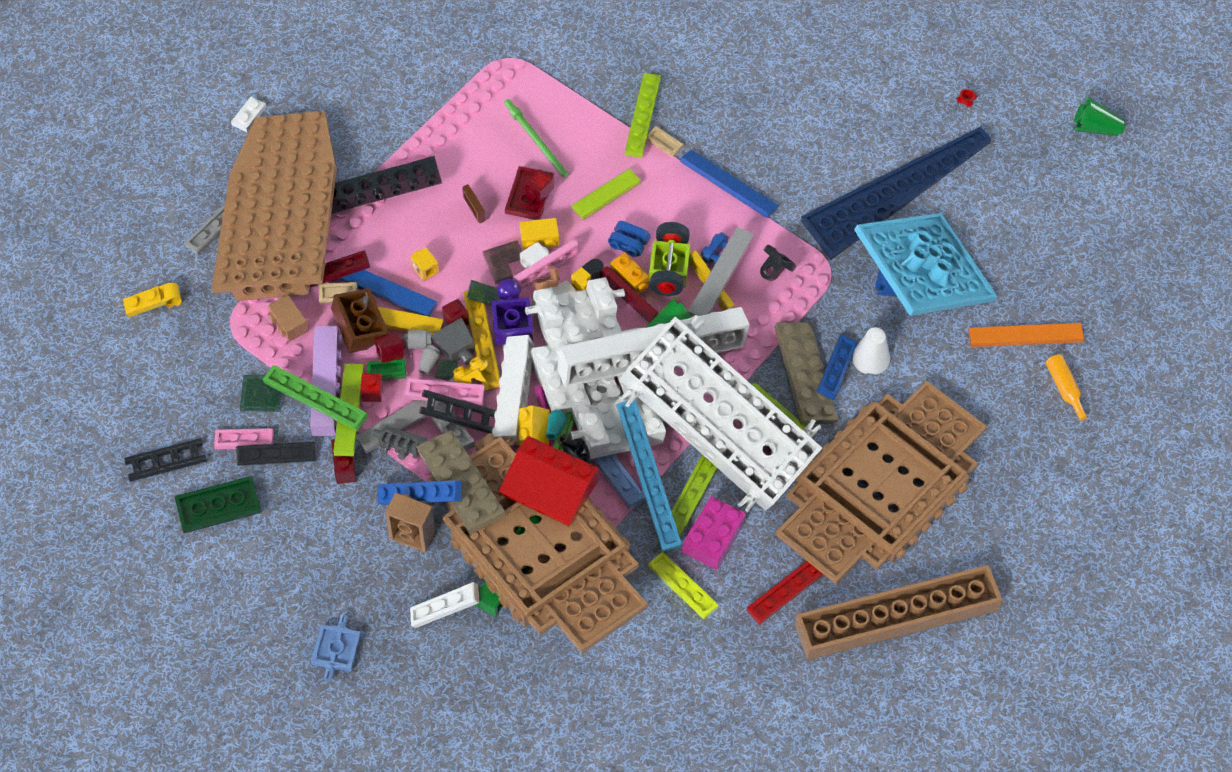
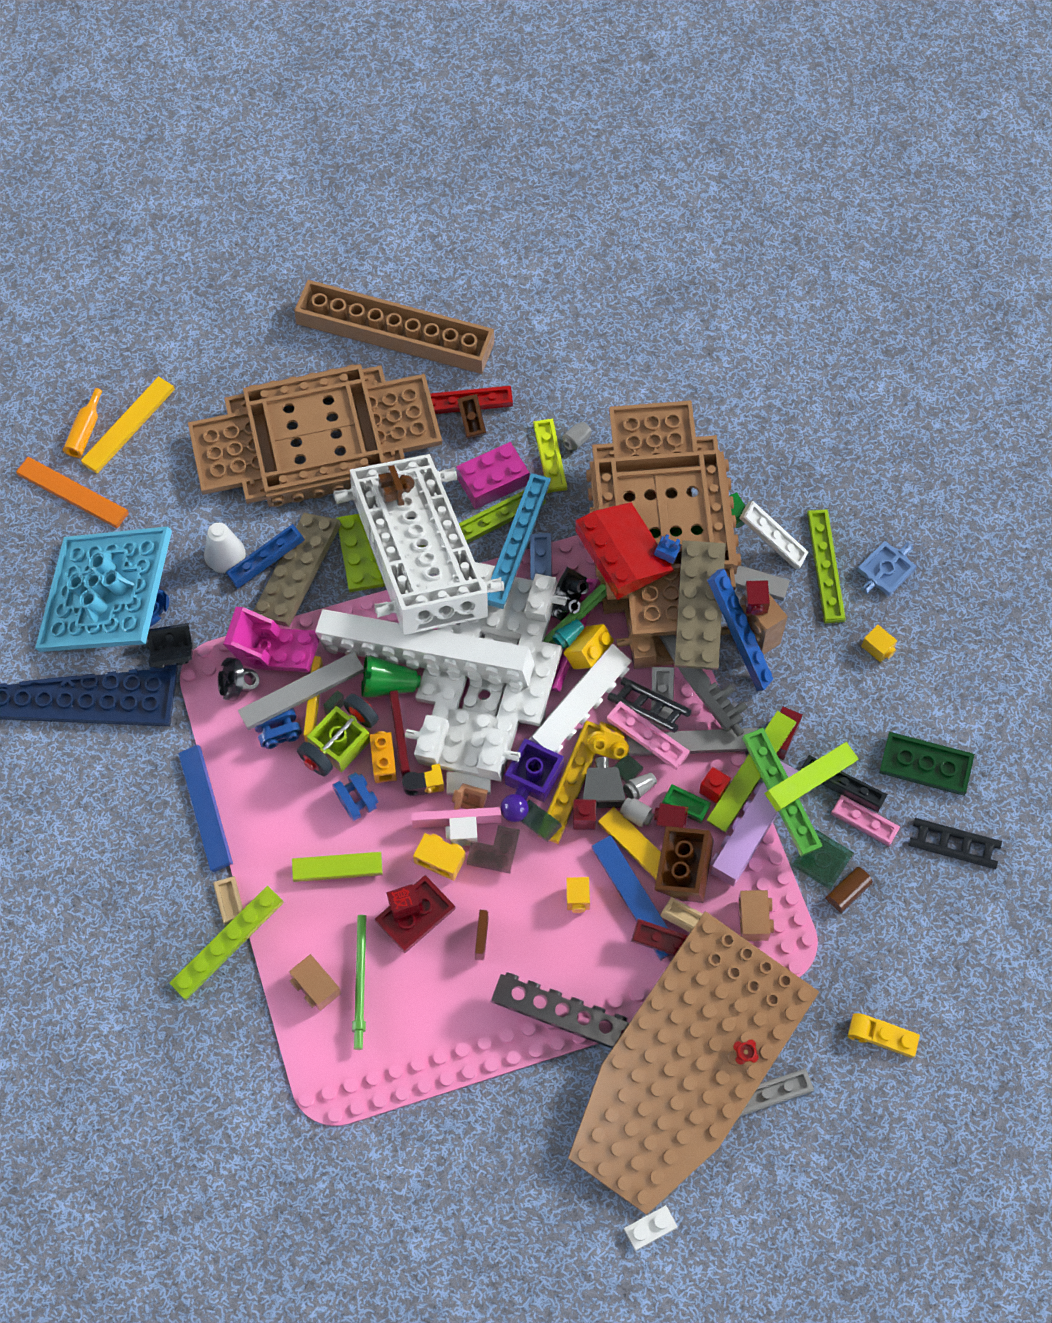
camera: 145 degrees left, 5 degrees up
none -> yellow tile [81,376,175,474]
none -> black bracket [147,623,193,668]
none -> dark pink bracket [223,607,319,672]
none -> medium nougat brick [289,954,341,1011]
none -> clear green tile [323,691,344,715]
none -> reddish brown hips [378,465,415,506]
none -> reddish brown brick [457,394,487,439]
none -> light grey brick [562,422,592,451]
none -> blue tile [654,534,682,564]
none -> red plate [733,1039,759,1065]
none -> light grey tile [734,566,790,601]
none -> dark red brick [744,580,770,616]
none -> lime tile [764,741,859,812]
none -> lime tile [807,509,846,624]
none -> reddish brown brick [825,867,873,914]
none -> yellow brick [861,625,897,663]

